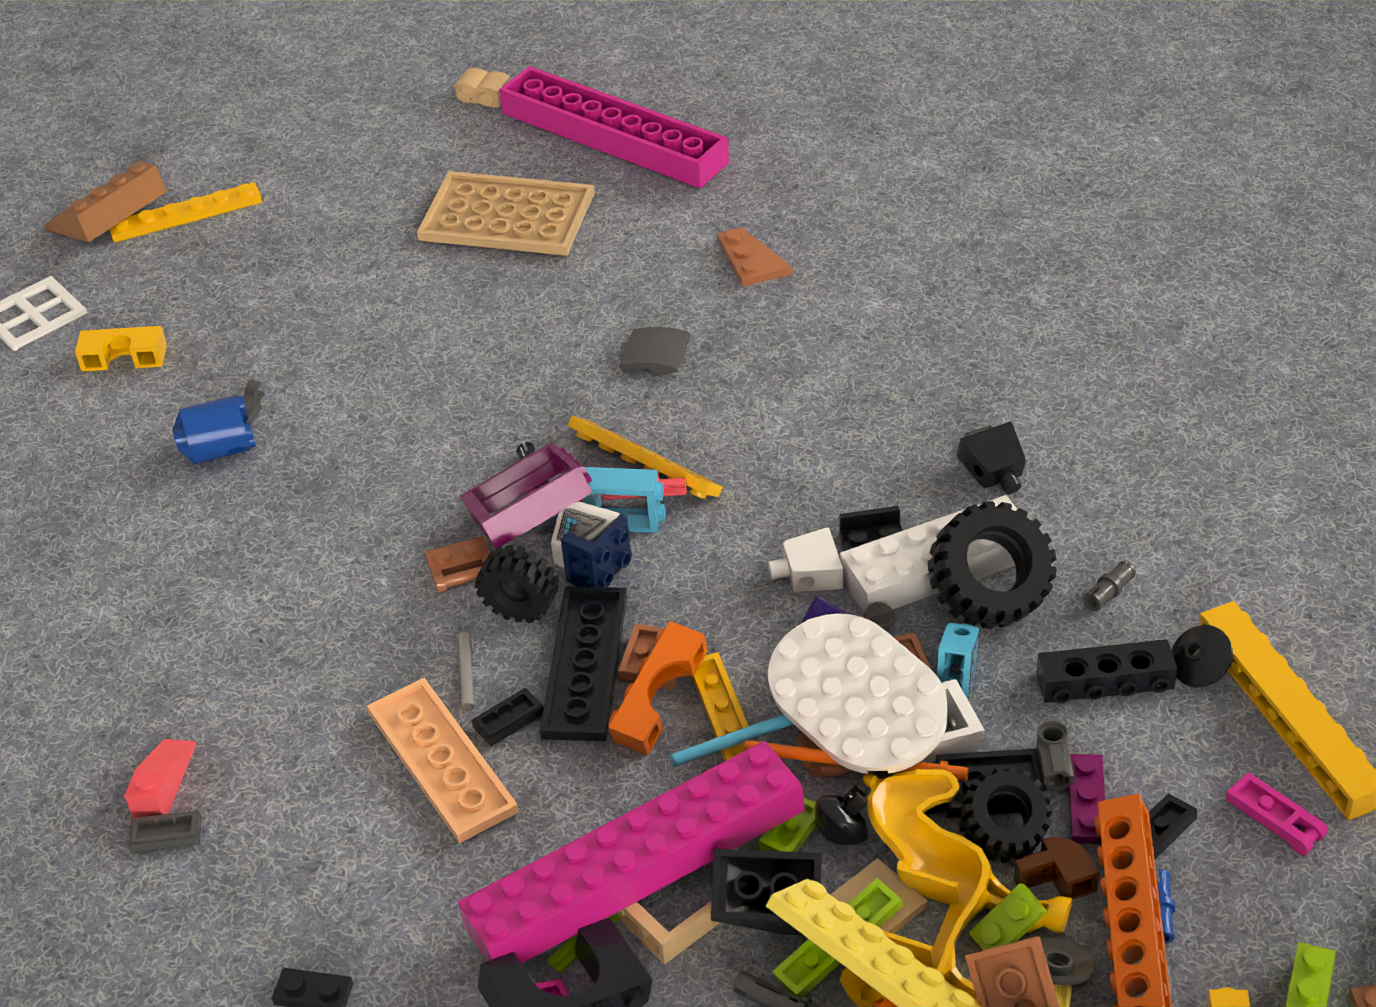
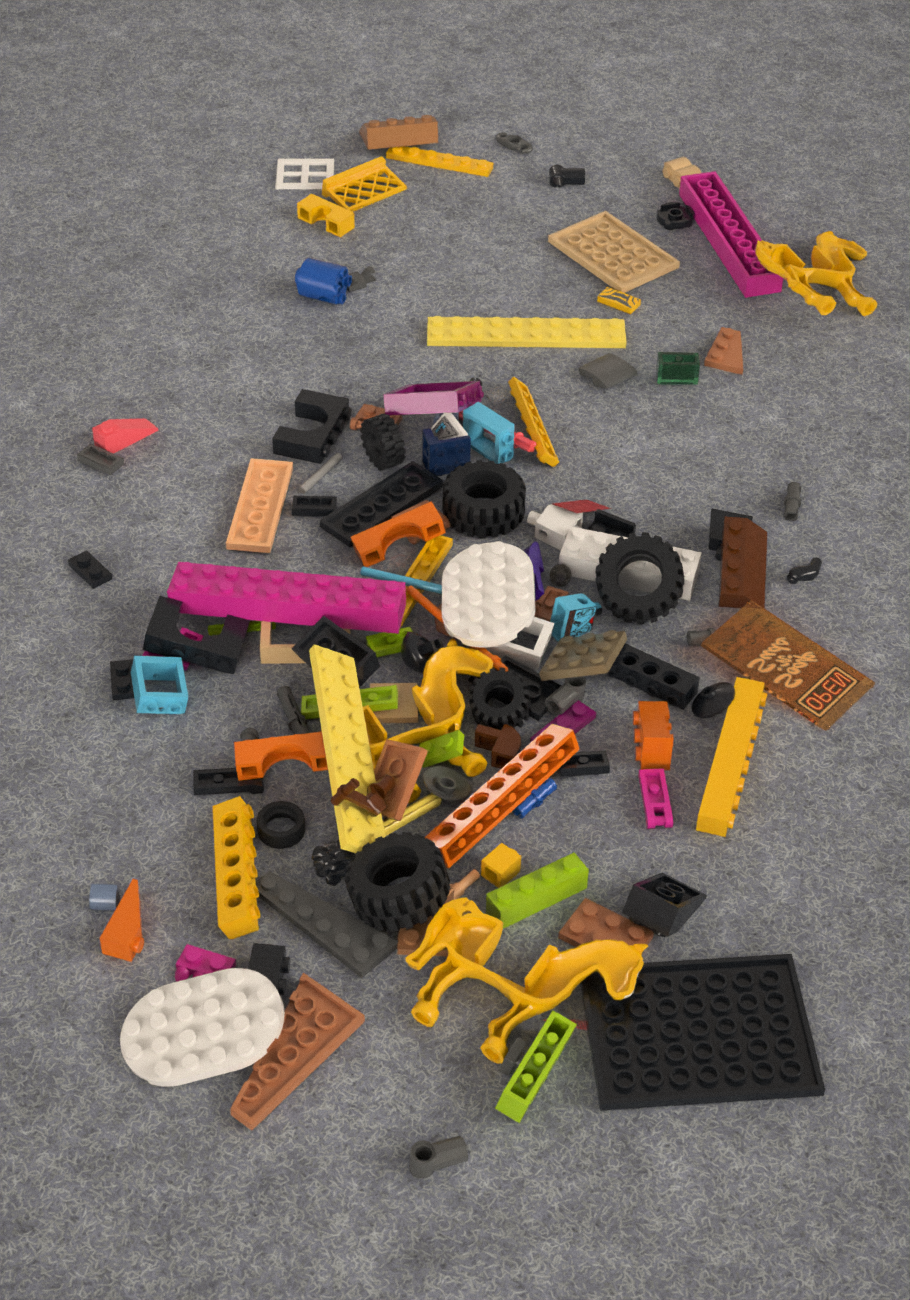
camera: 35 degrees right, 0 degrees up
none -> black arch [272,389,352,464]
none -> yellow fence [322,156,407,212]
none -> light yellow plate [427,316,626,348]
none -> black tyre [442,460,526,538]
none -> dark grey piece [496,132,533,154]
none -> dark tan plate [539,630,627,681]
none -> black piece [549,164,585,187]
none -> red sticker [553,500,611,513]
none -> yellow tile [597,287,641,314]
none -> orange wedge [633,701,674,771]
none -> clear green brick [656,352,700,385]
none -> black plate [657,202,694,230]
none -> clear orange piece [701,600,875,731]
none -> reddish brown slope [718,516,767,610]
none -> yellow animal [755,231,878,316]
none -> dark grey pin [784,482,801,521]
none -> black arm [787,557,822,584]

